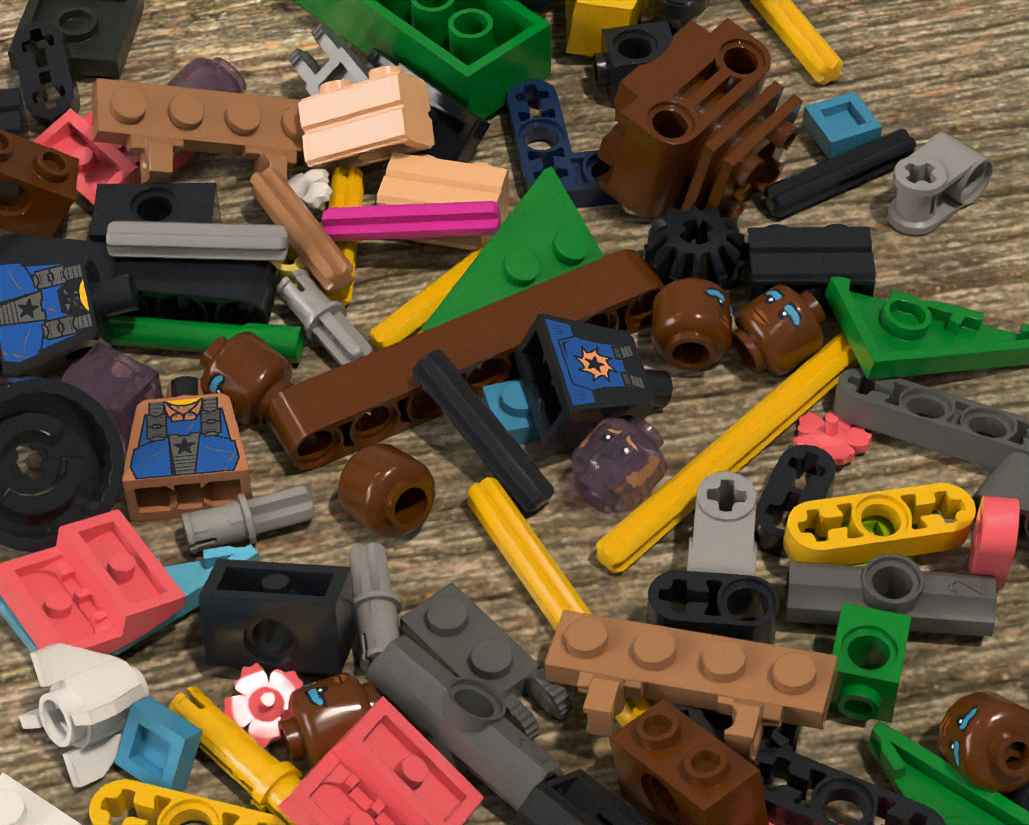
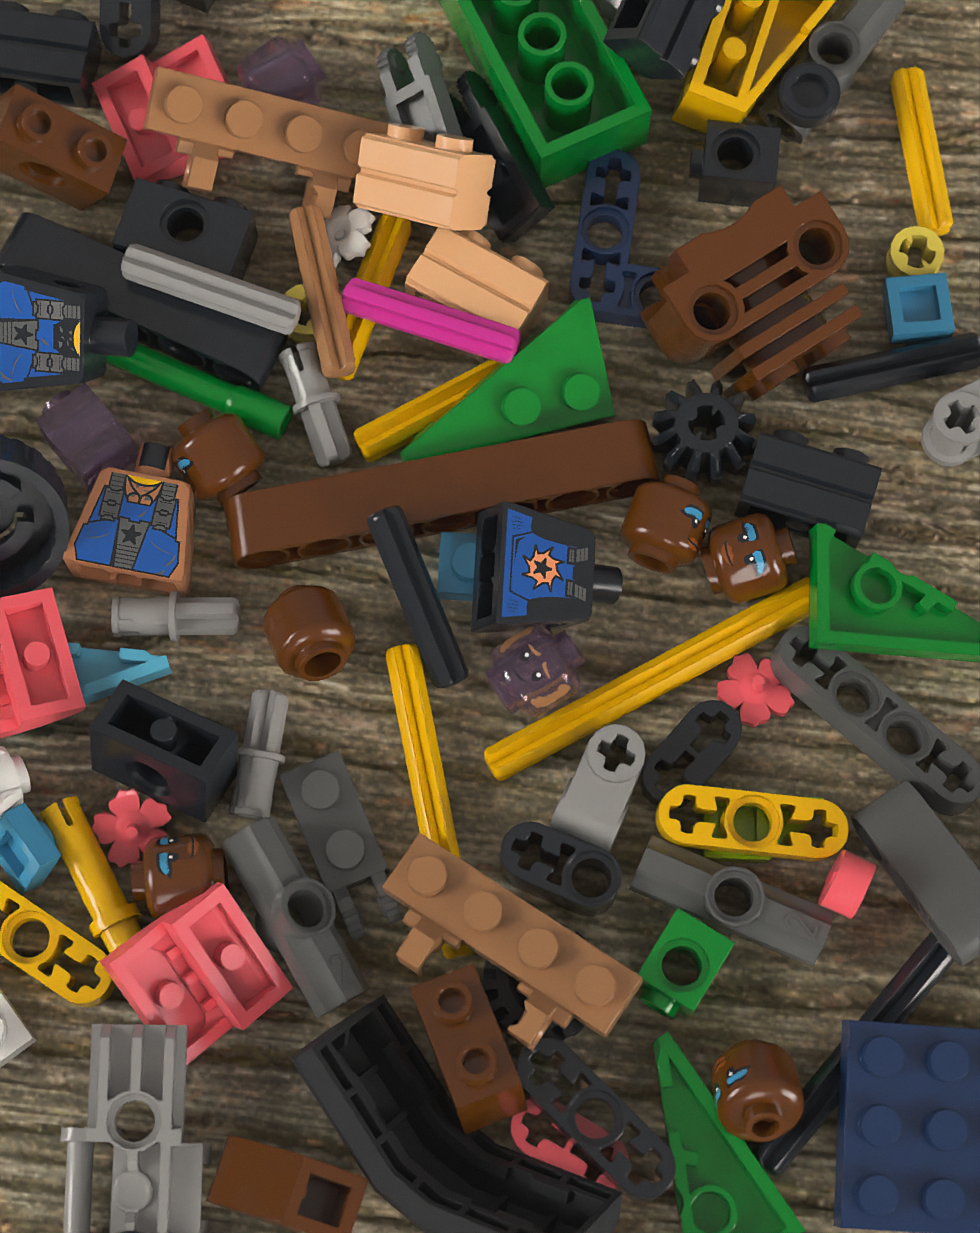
camera: 15 degrees right, 25 degrees up
none -> light yellow bush [885,226,945,277]

